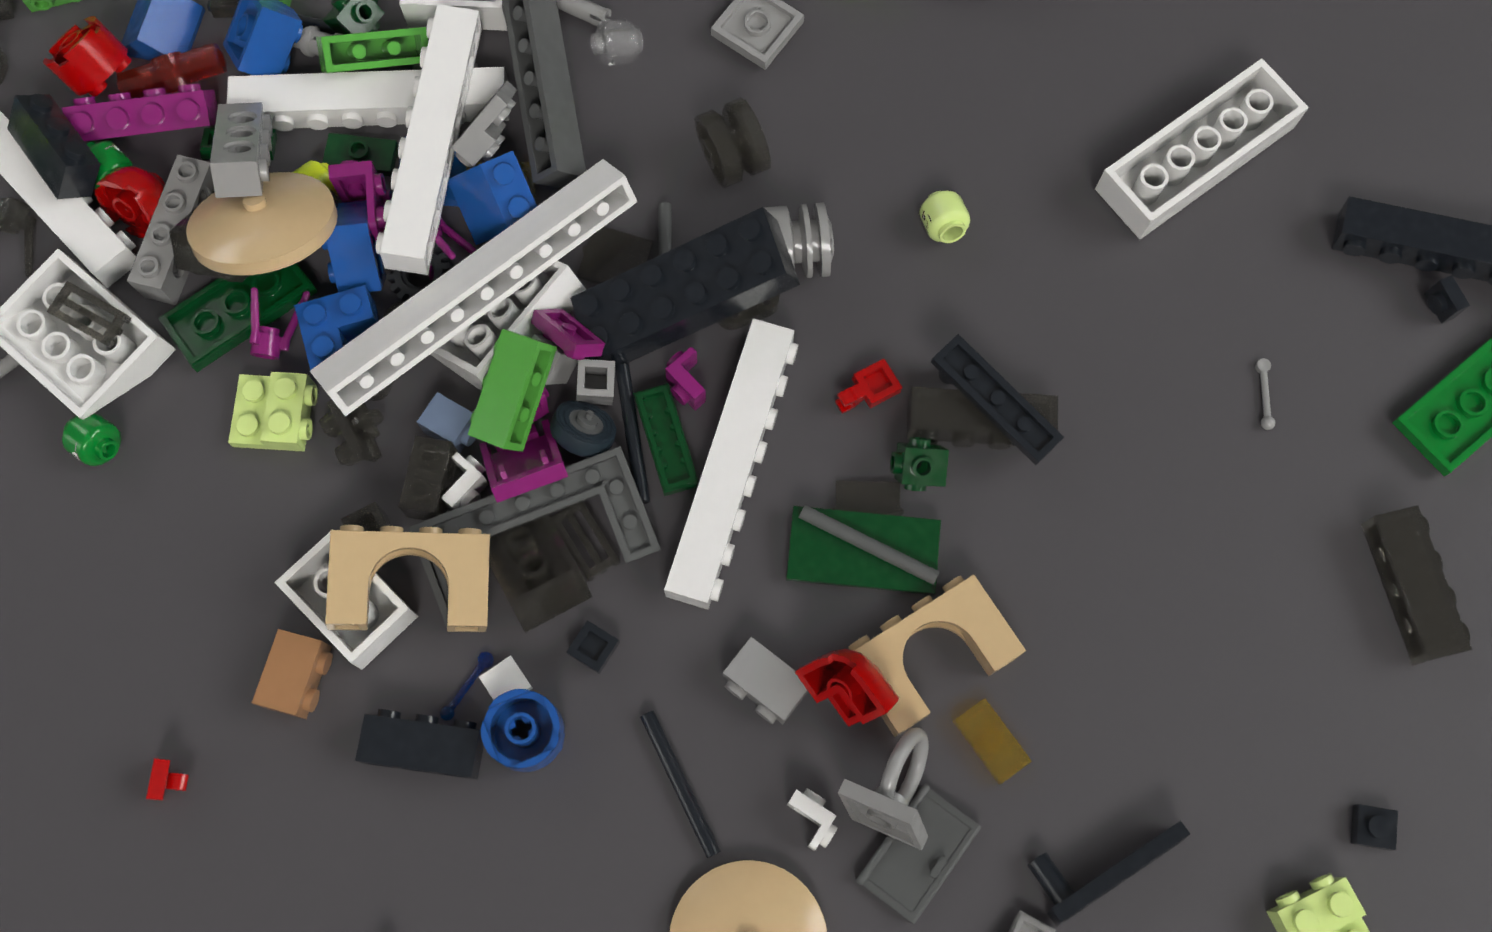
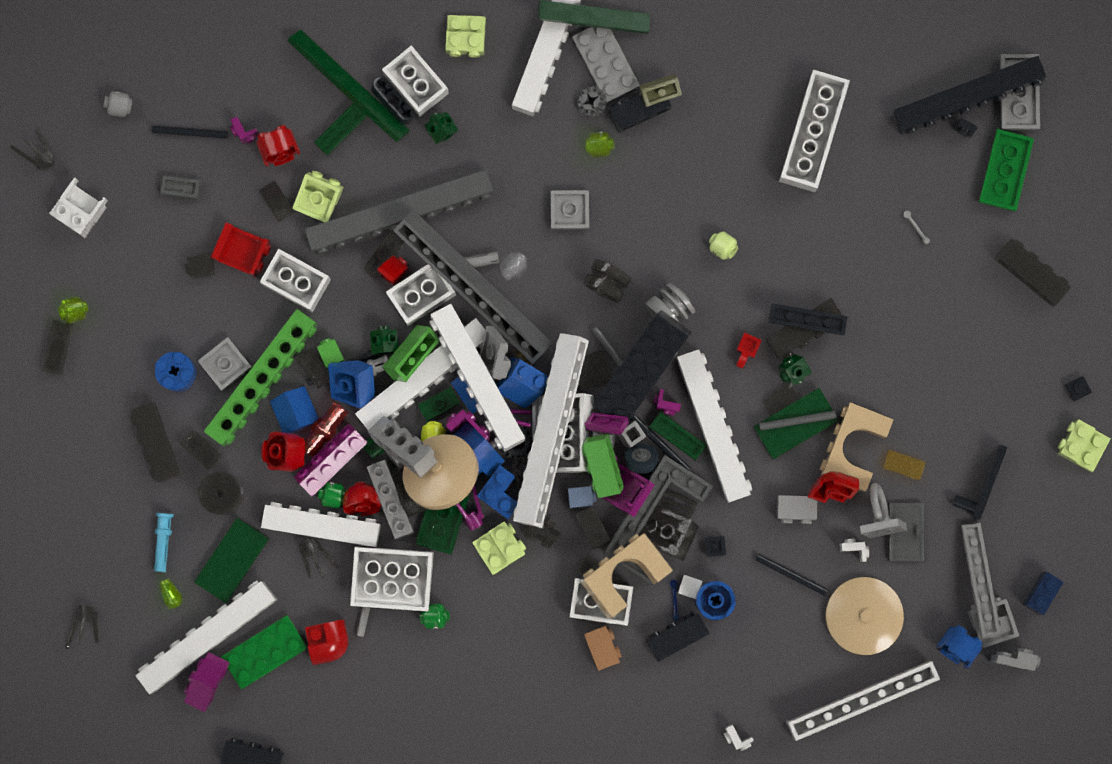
camera: 35 degrees left, 10 degrees up
black brick [7,94,101,200] -> none
clear smoke tile [47,281,132,349] -> none
red tile [146,758,189,801] -> none
white bracket [441,452,488,510] -> none

